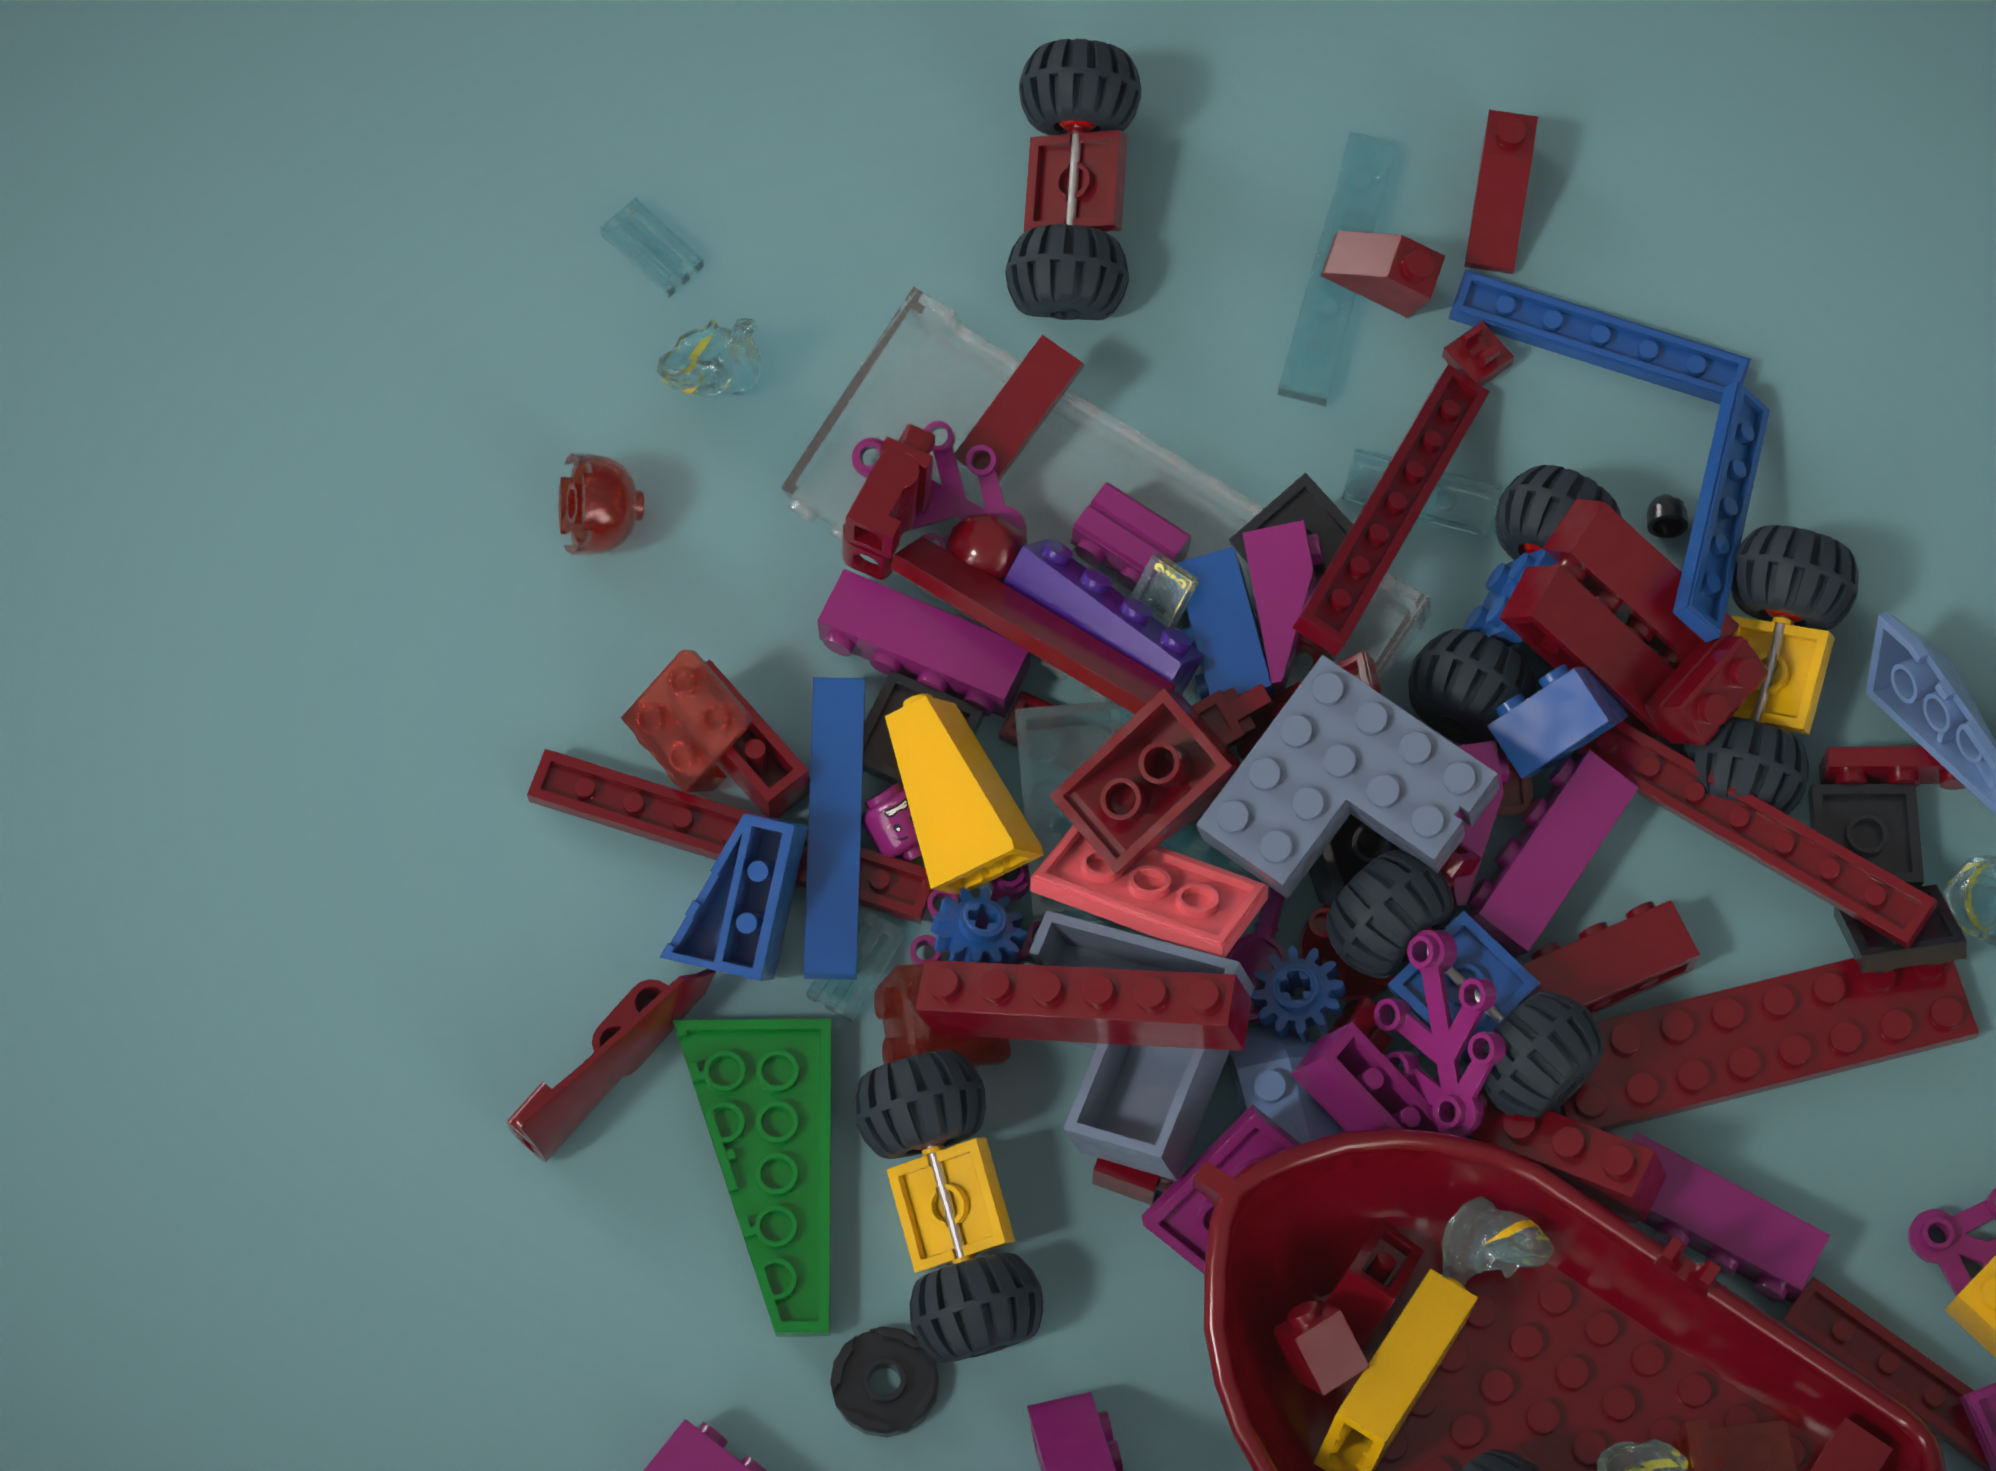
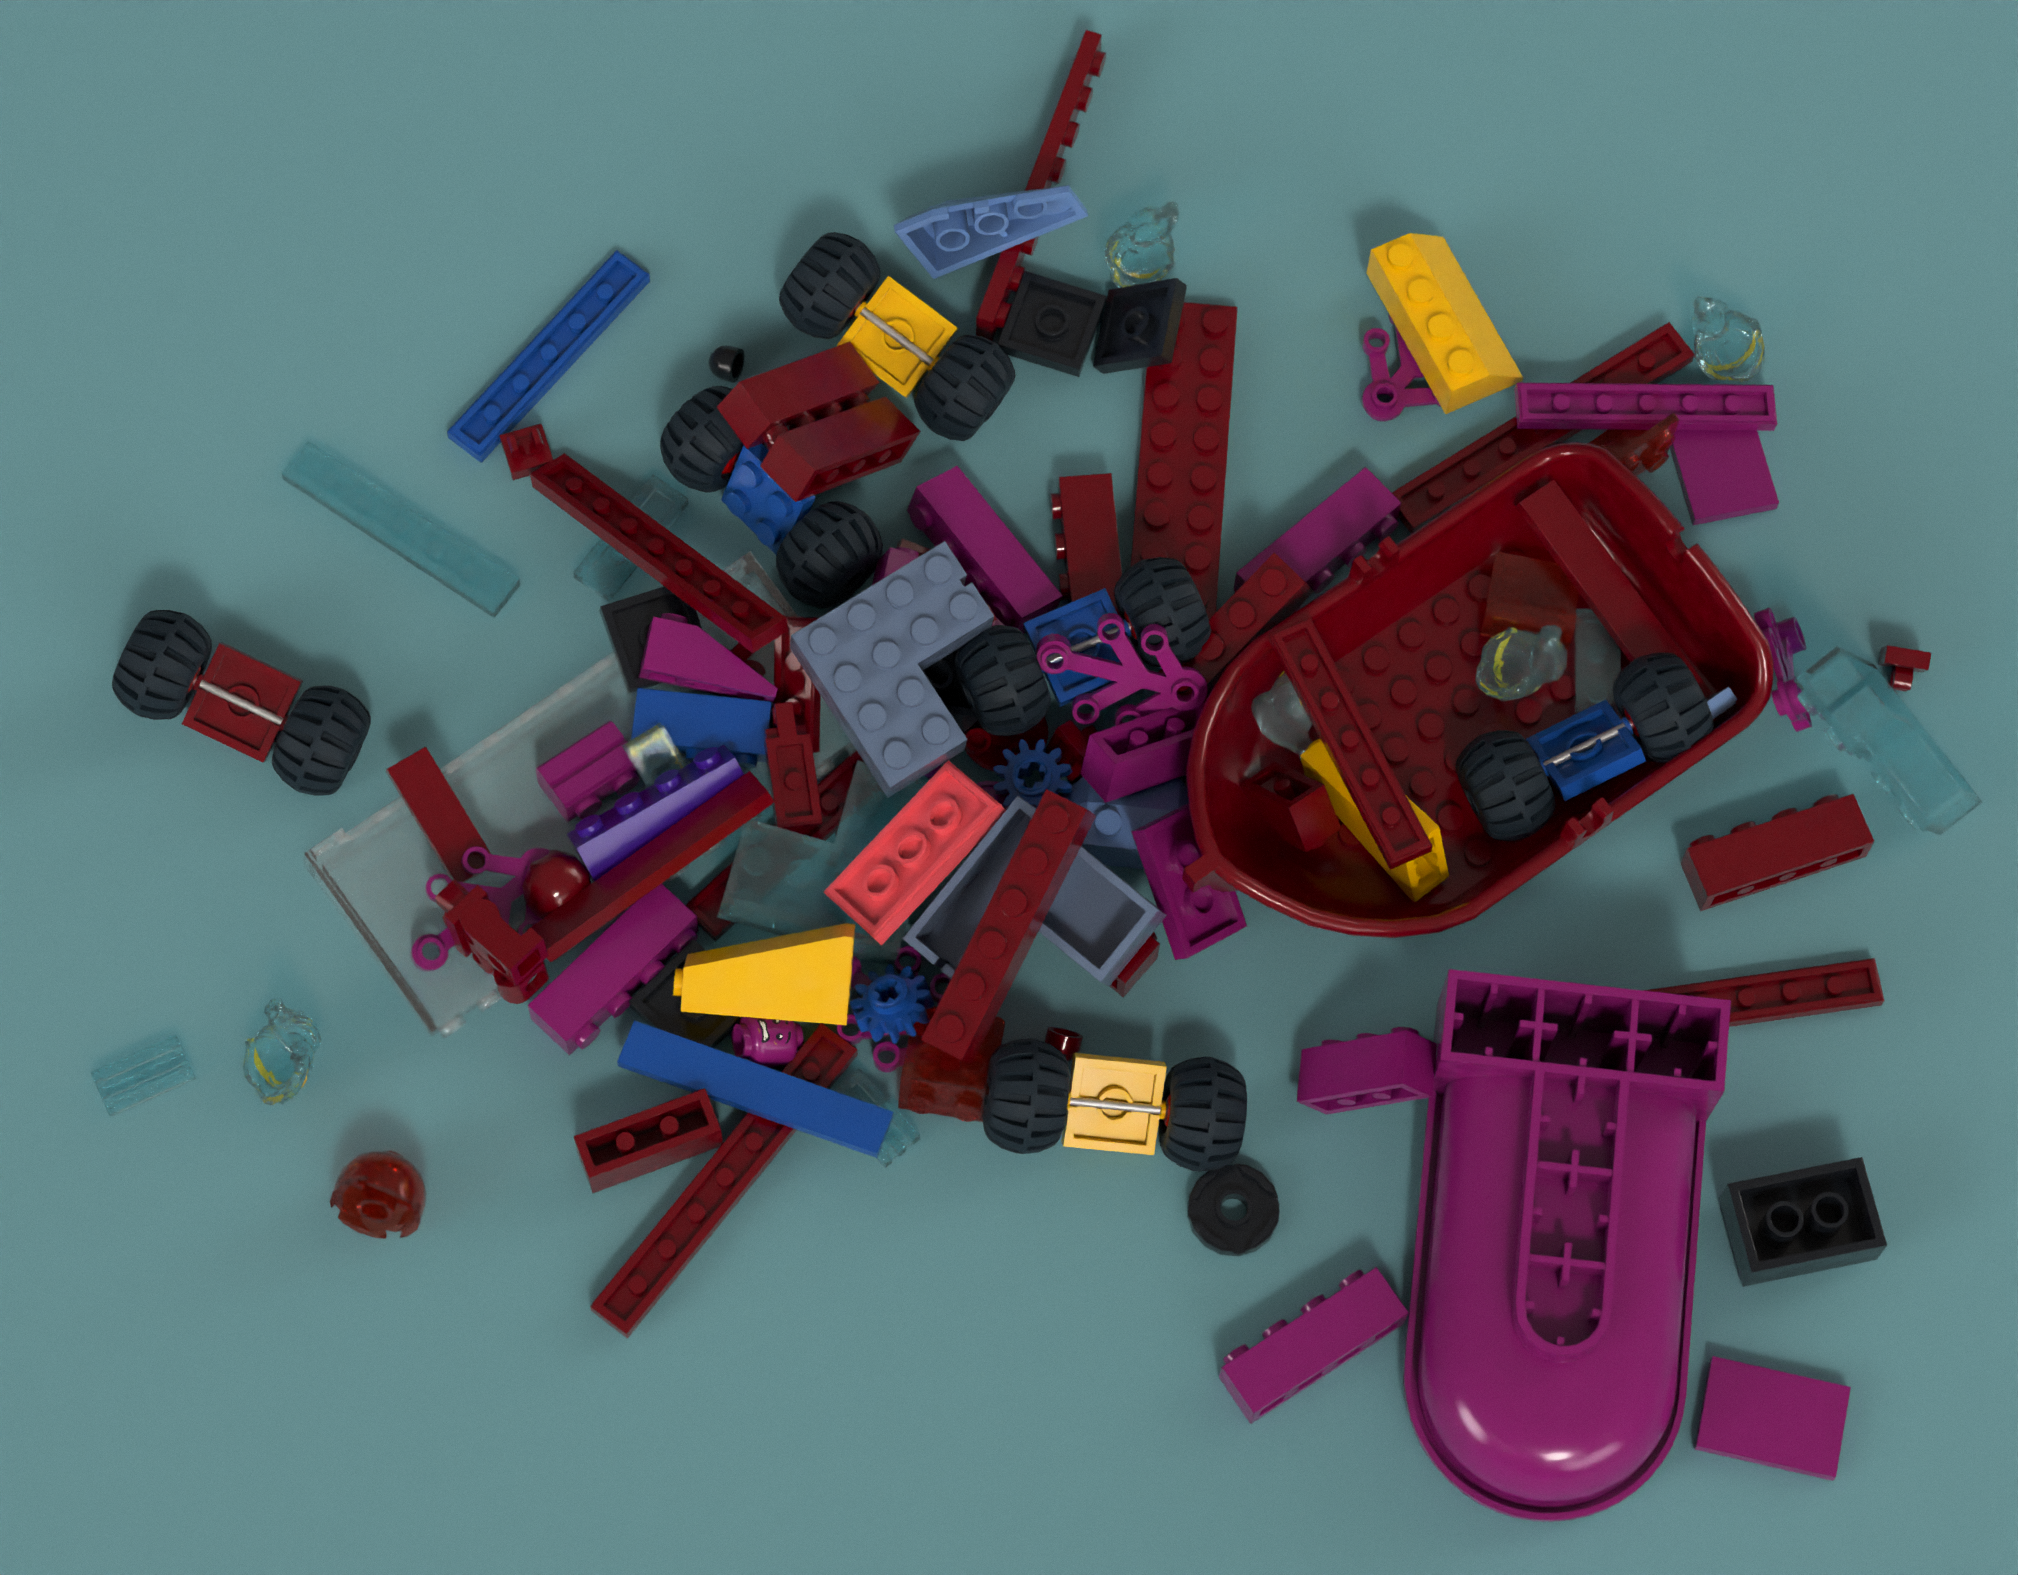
camera: 75 degrees left, 0 degrees up
dark red panel [506,969,716,1162] -> none
clear red bracket [621,650,751,793] -> none
blue wedge [659,814,808,981] -> none
green wing [672,1018,832,1337] -> none
dark red slope [1049,688,1241,875] -> none
dark red slope [1274,1300,1370,1396] -> none
dark red slope [1320,231,1445,318] -> none
dark red slope [1464,109,1538,274] -> none
blue slope [1488,664,1629,779] -> none
dark red plate [1572,721,1937,949] -> none
dark red brick [1644,635,1768,746] -> none
blue tile [1673,381,1770,643] -> none
none -> dark red hinge [1044,1027,1083,1062]
none -> dark red tile [1269,617,1432,870]

